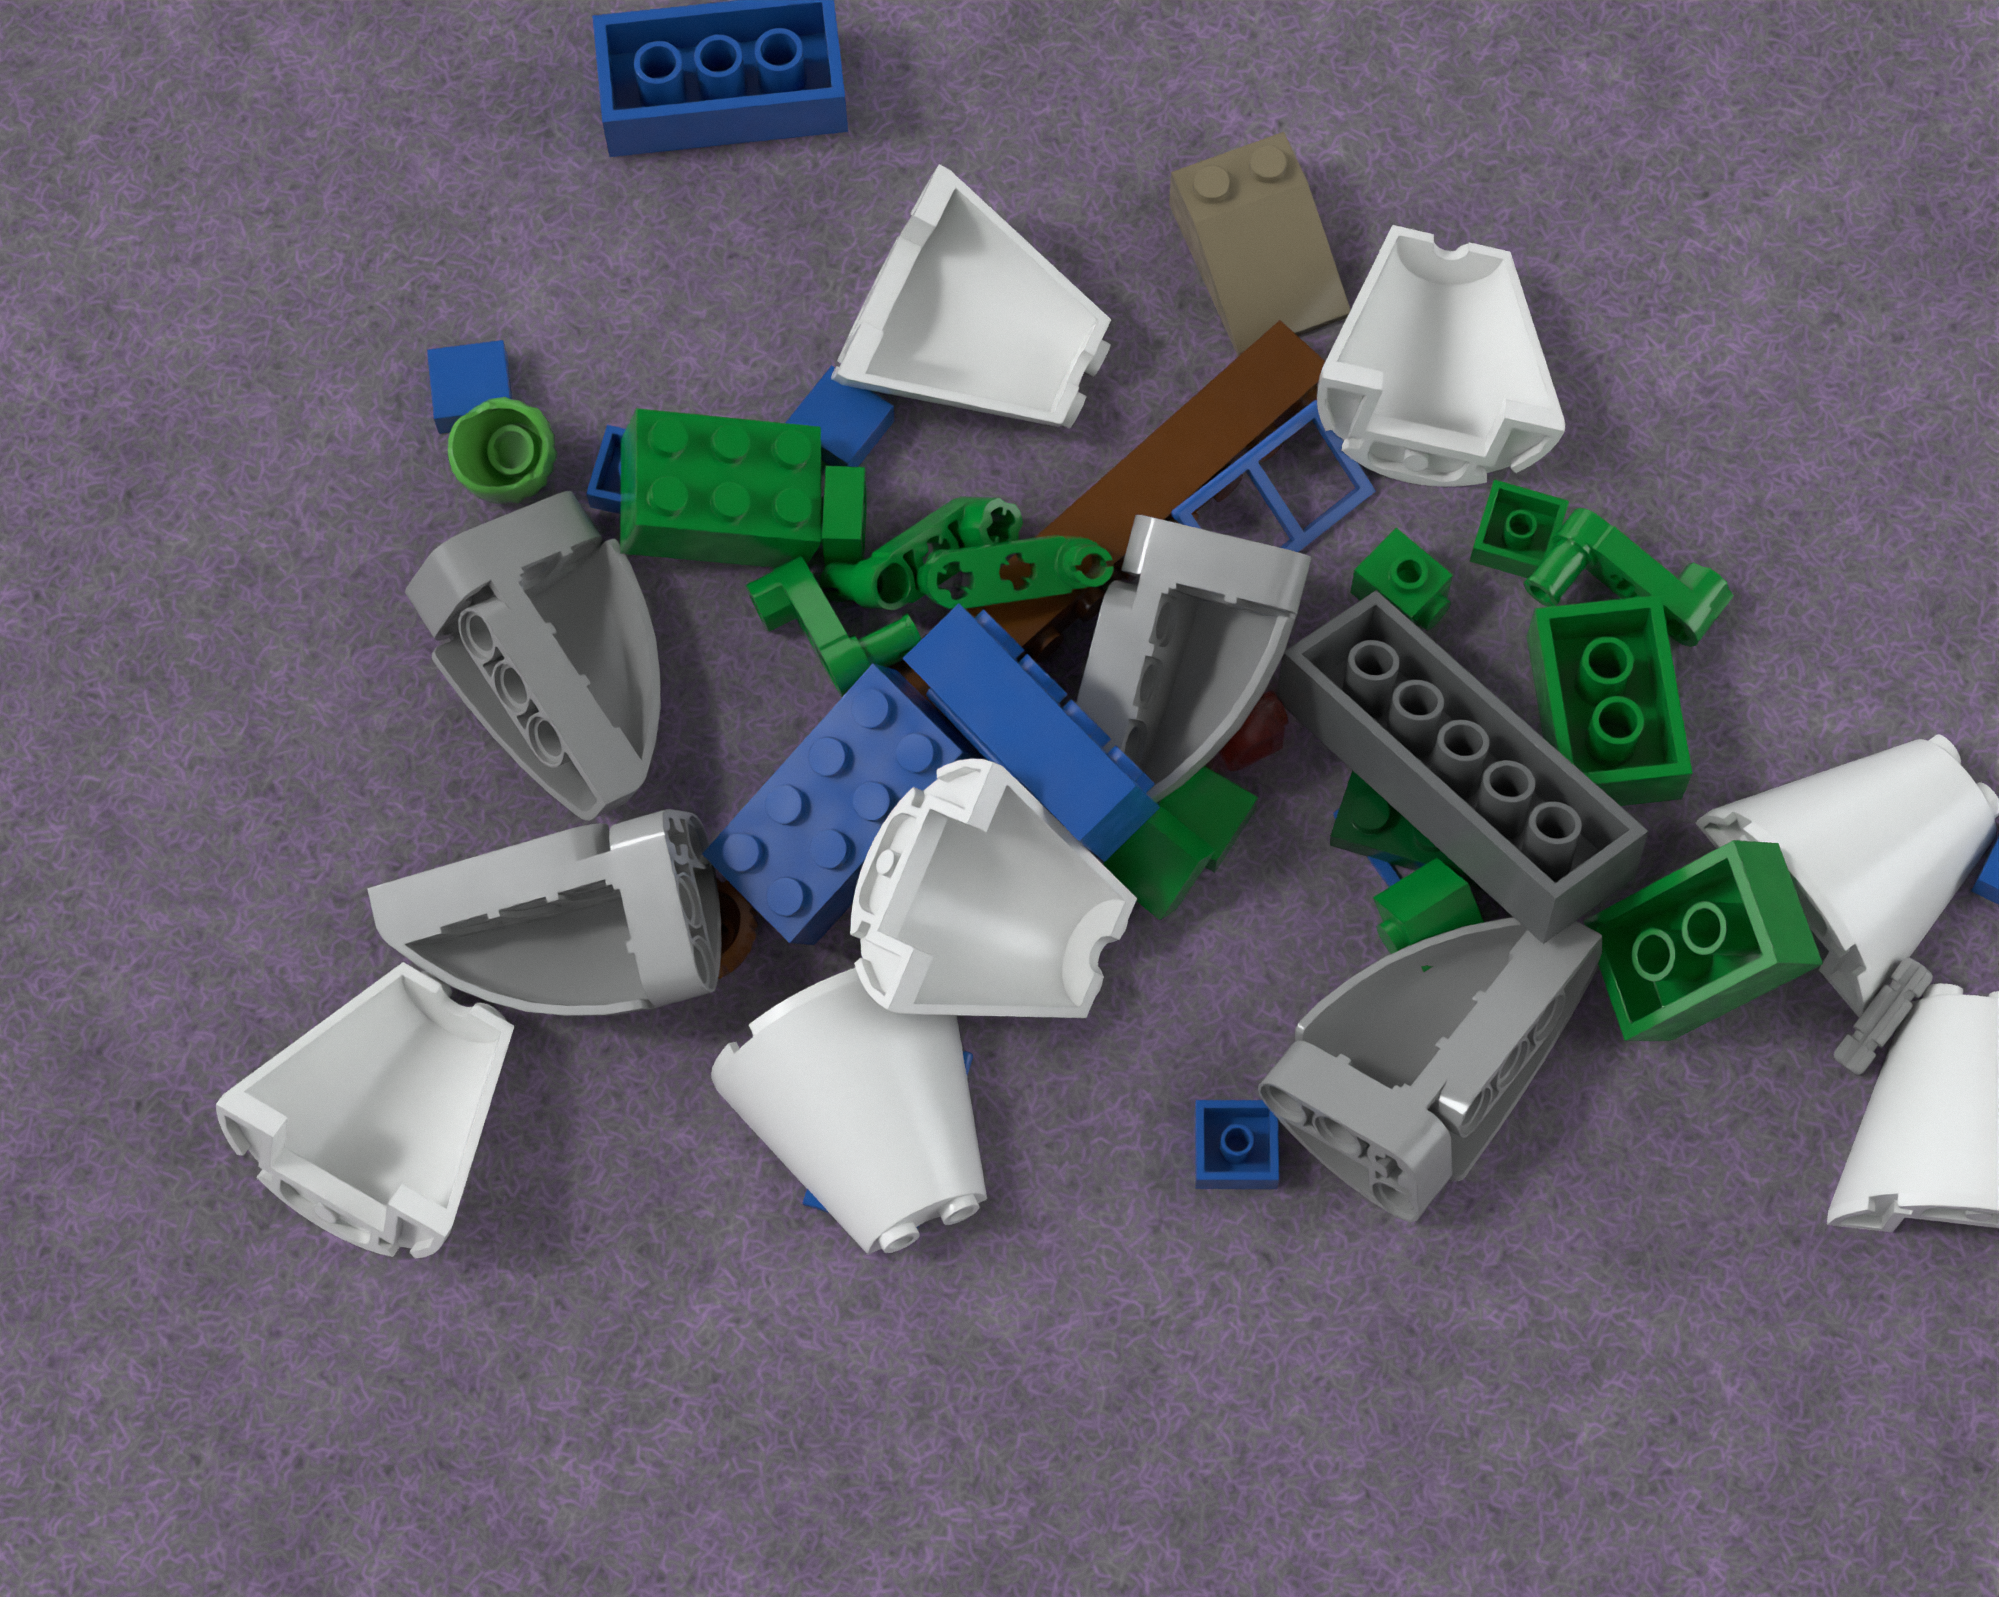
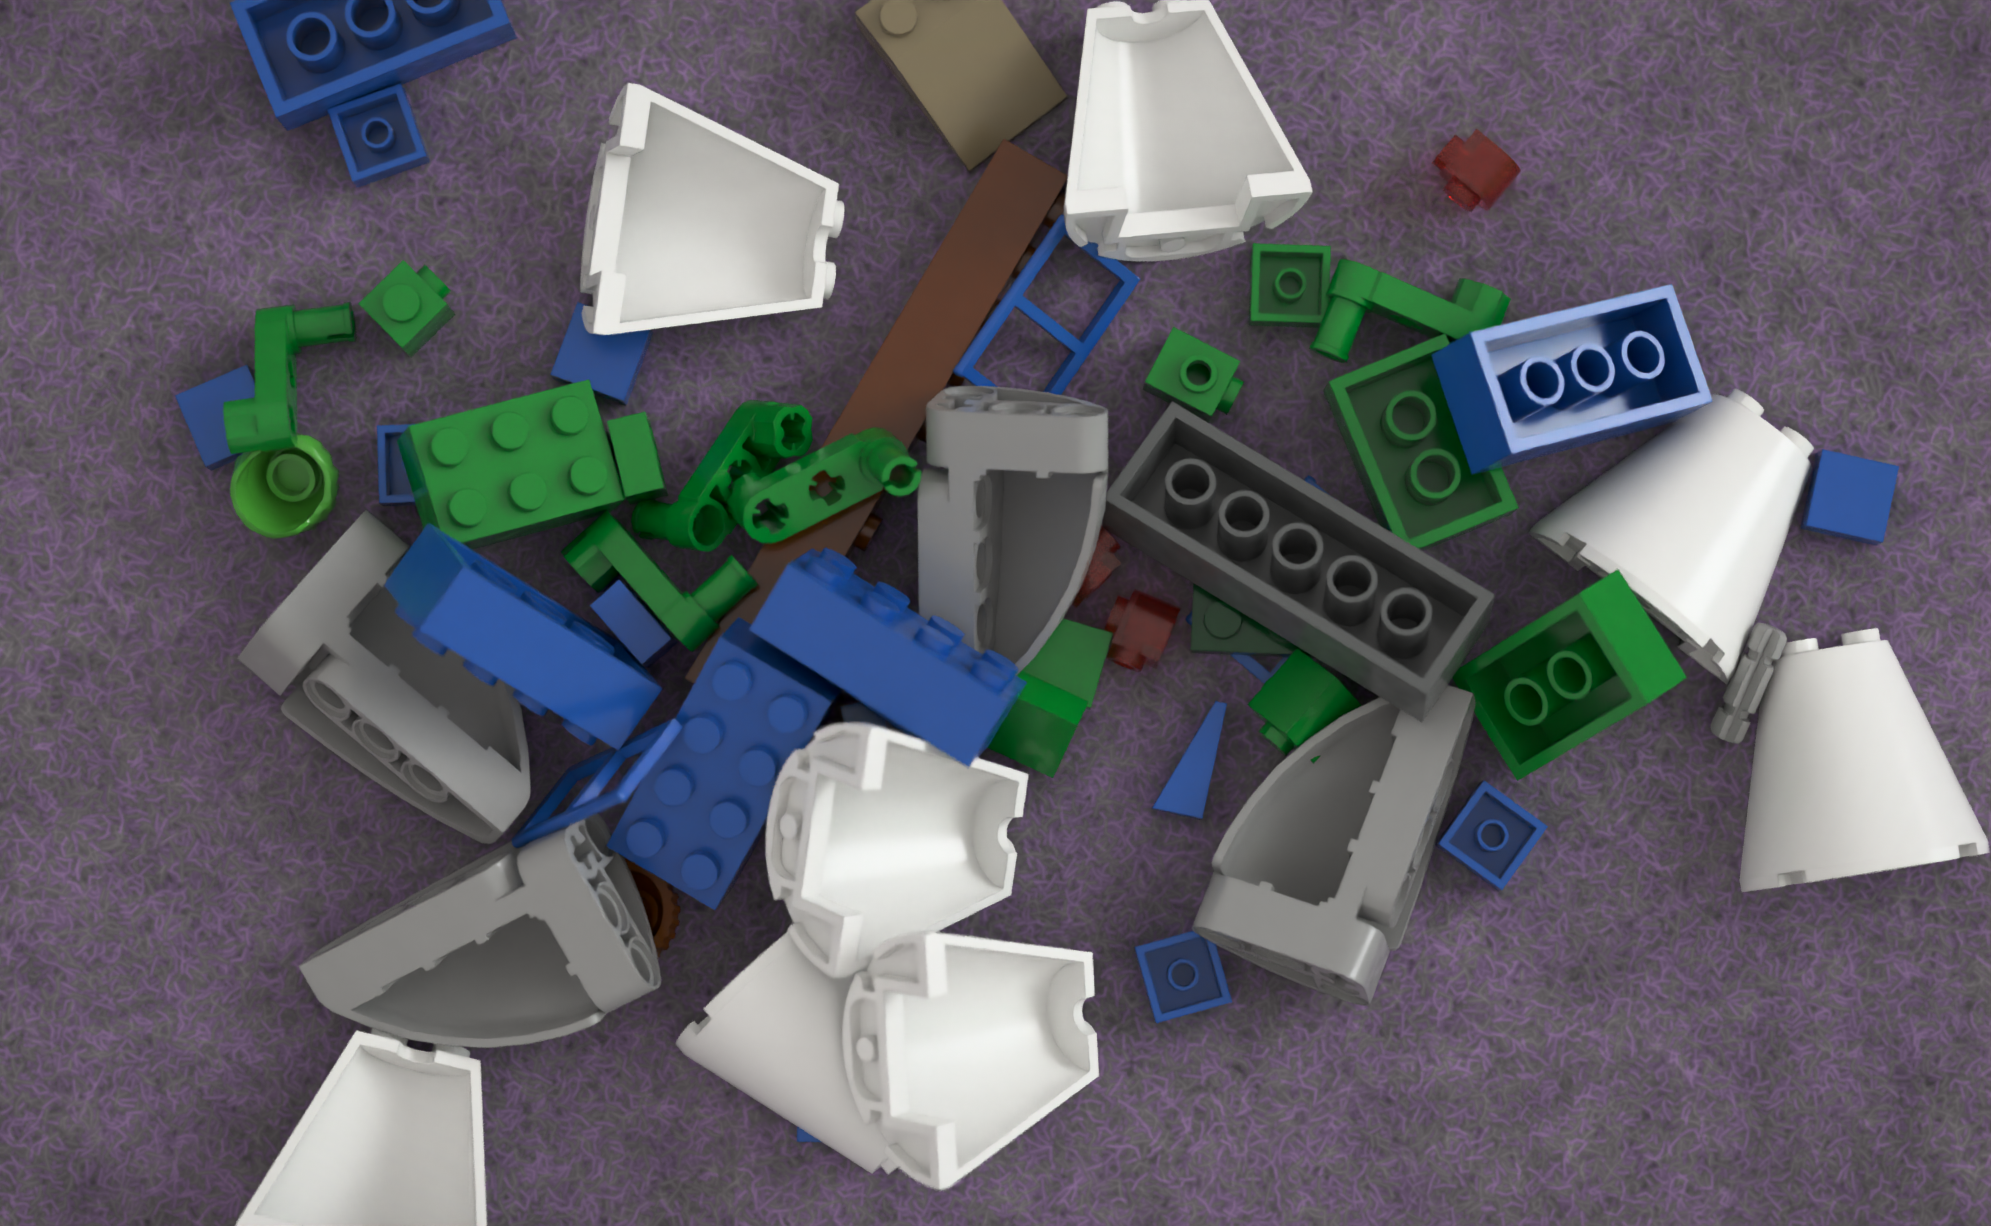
camera: 20 degrees left, 15 degrees up
none -> green beam [223,302,357,454]
none -> blue piece [327,83,430,188]
none -> green brick [358,260,455,357]
none -> blue brick [384,523,663,751]
none -> blue window [512,718,683,848]
none -> blue piece [590,580,678,668]
none -> white cone [842,931,1099,1190]
none -> clear red plate [1104,589,1181,672]
none -> blue piece [1151,701,1227,820]
none -> blue brick [1431,284,1713,475]
none -> clear red plate [1432,129,1521,212]
none -> blue piece [1435,780,1548,891]

